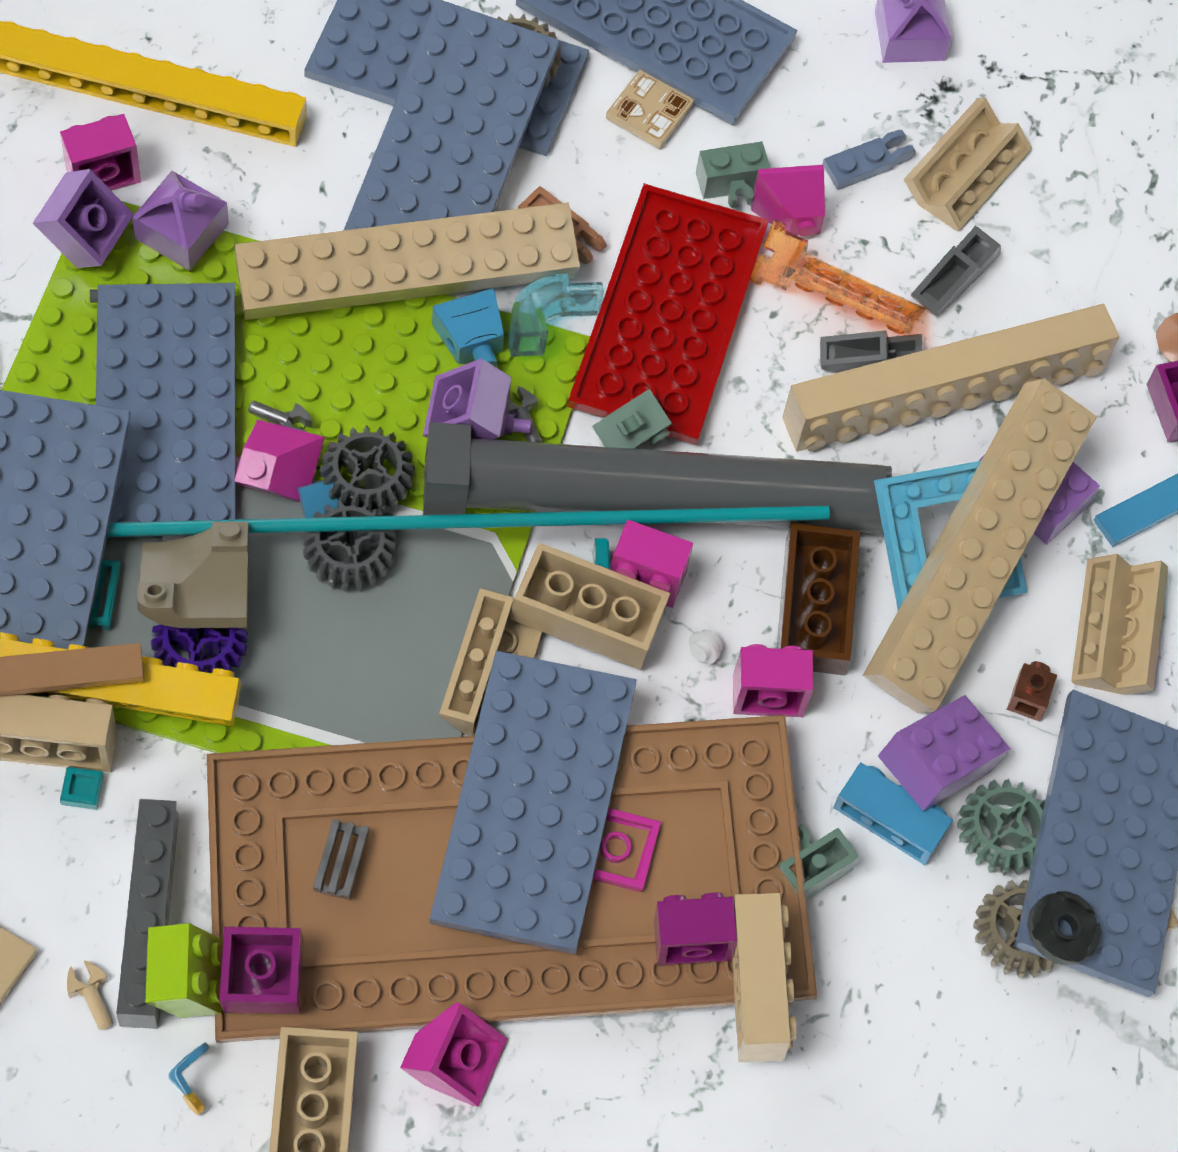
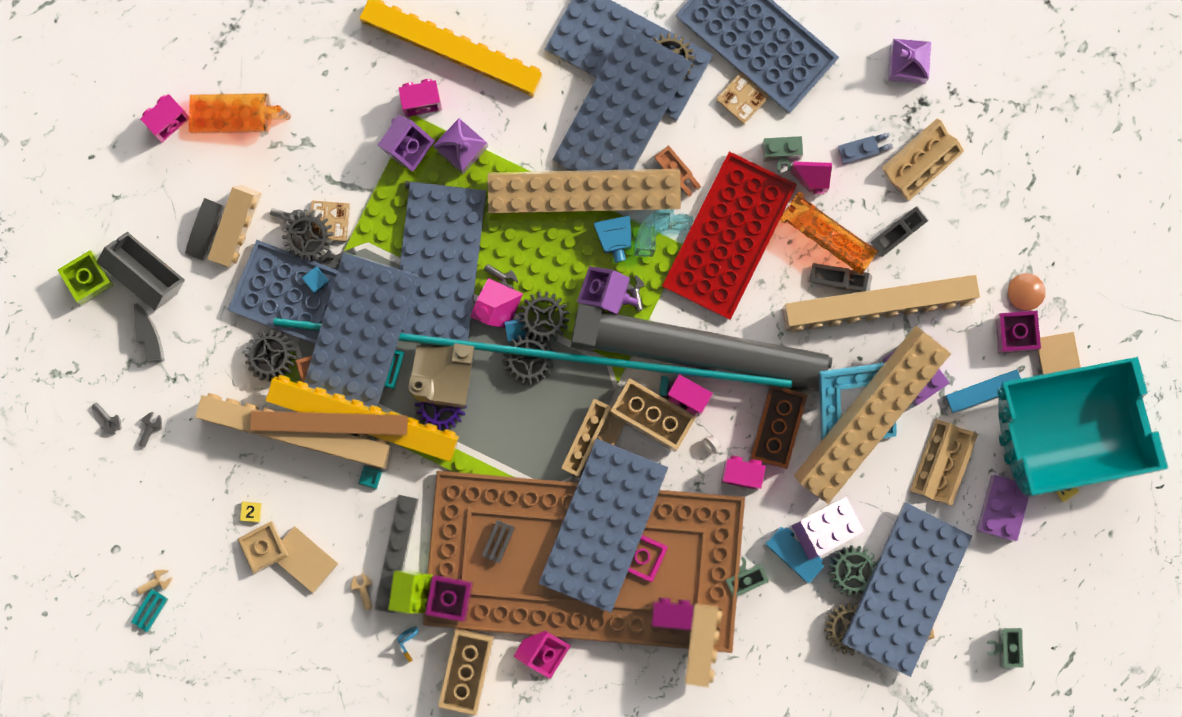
camera: 15 degrees right, 20 degrees up
sand green brick [592,389,673,449] -> none
copper brick [1006,661,1057,722] -> none
pearl dark grey tile [1027,891,1101,965] -> none

